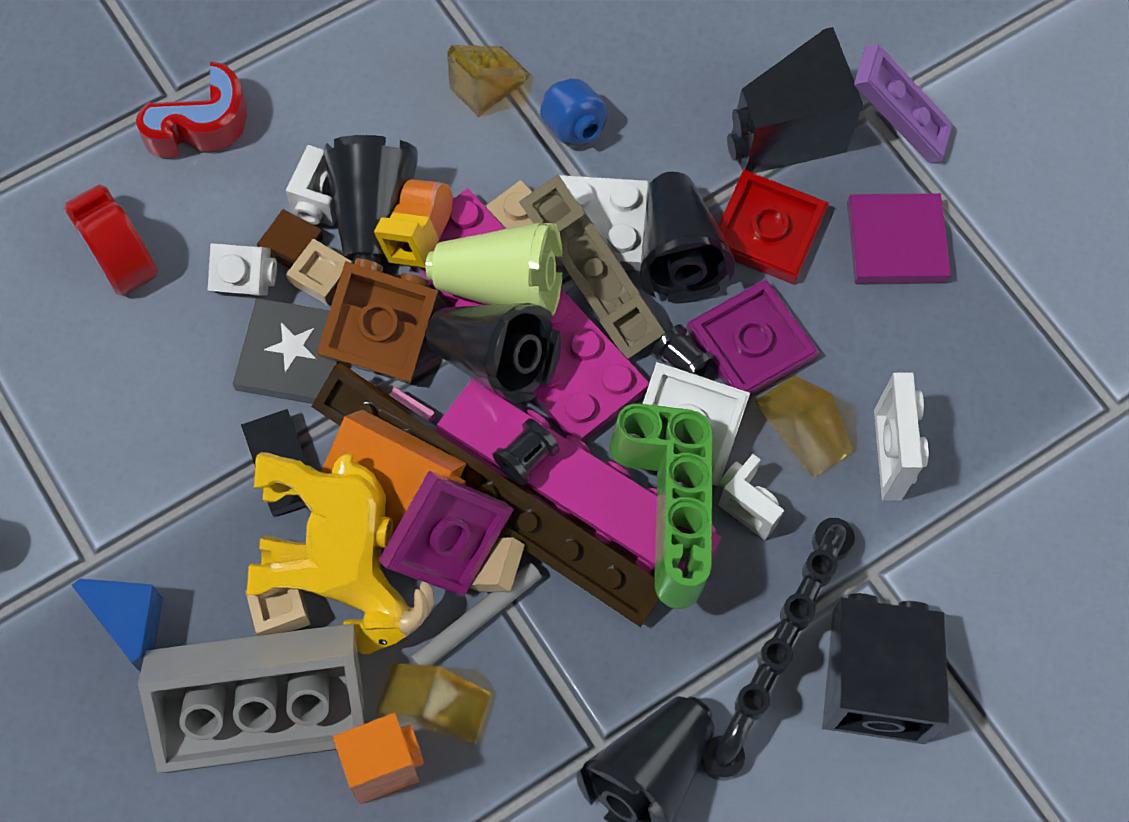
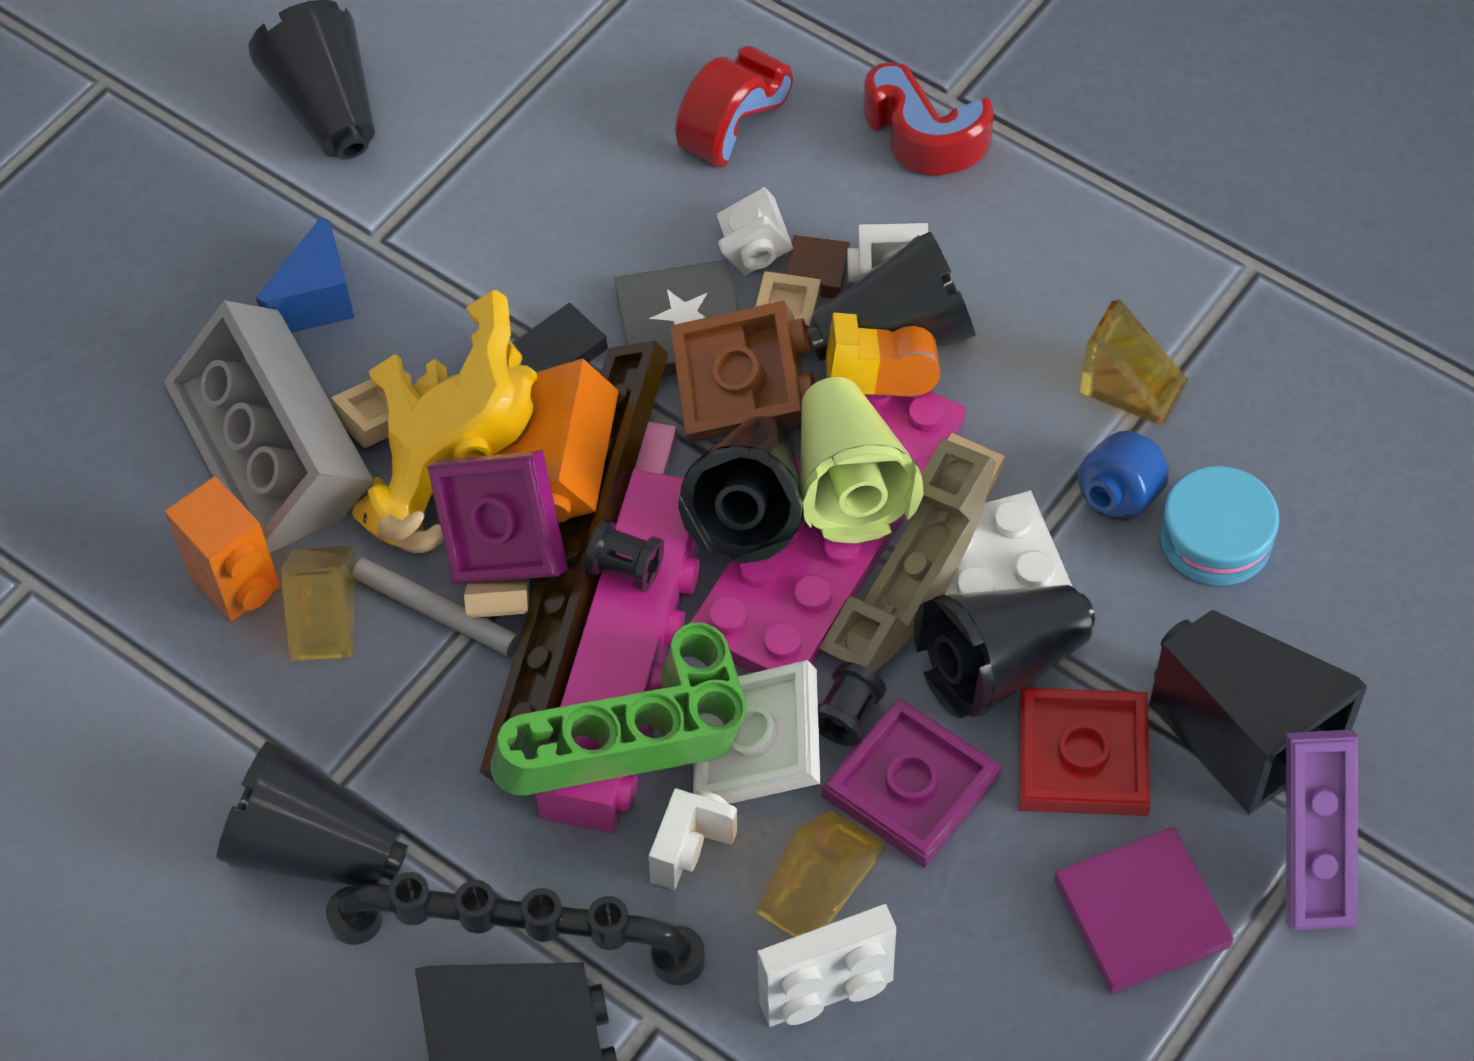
camera: 75 degrees right, 10 degrees down
none -> medium azure head [1160,466,1279,586]

